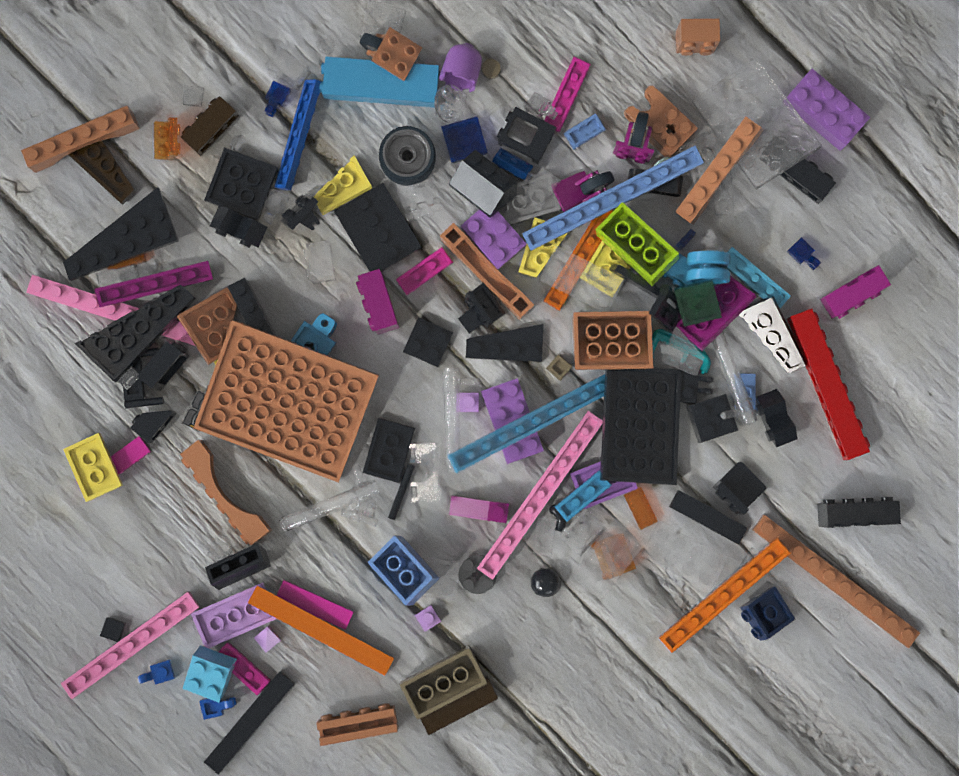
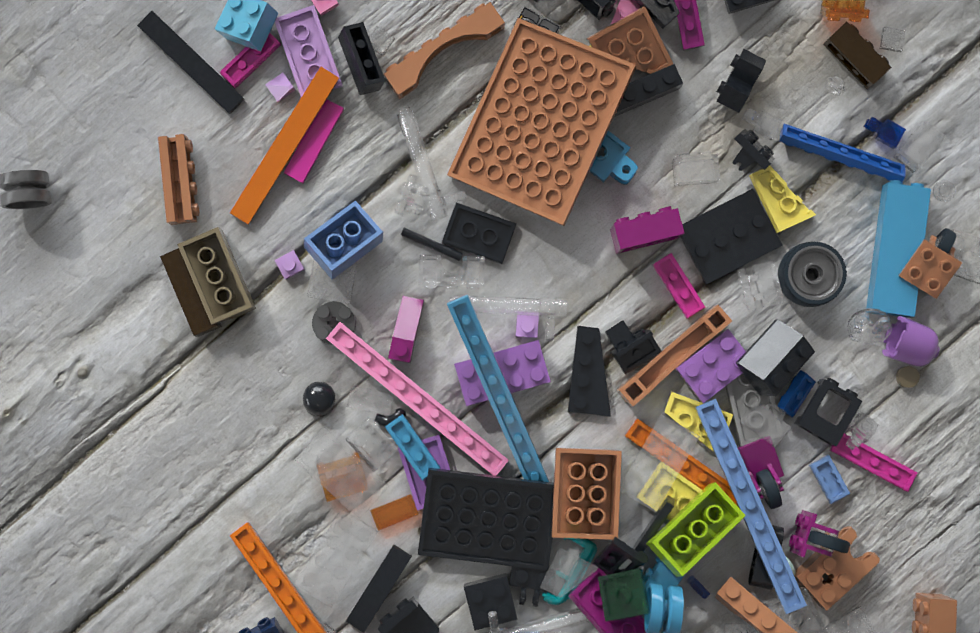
camera: 85 degrees right, 0 degrees up
blue plate [199,697,237,720] -> none
black plate [204,147,279,221] -> none
black plate [403,317,453,368] -> none
clear blue plate [441,116,488,164] -> none
dark tan tile [546,354,573,381] -> none

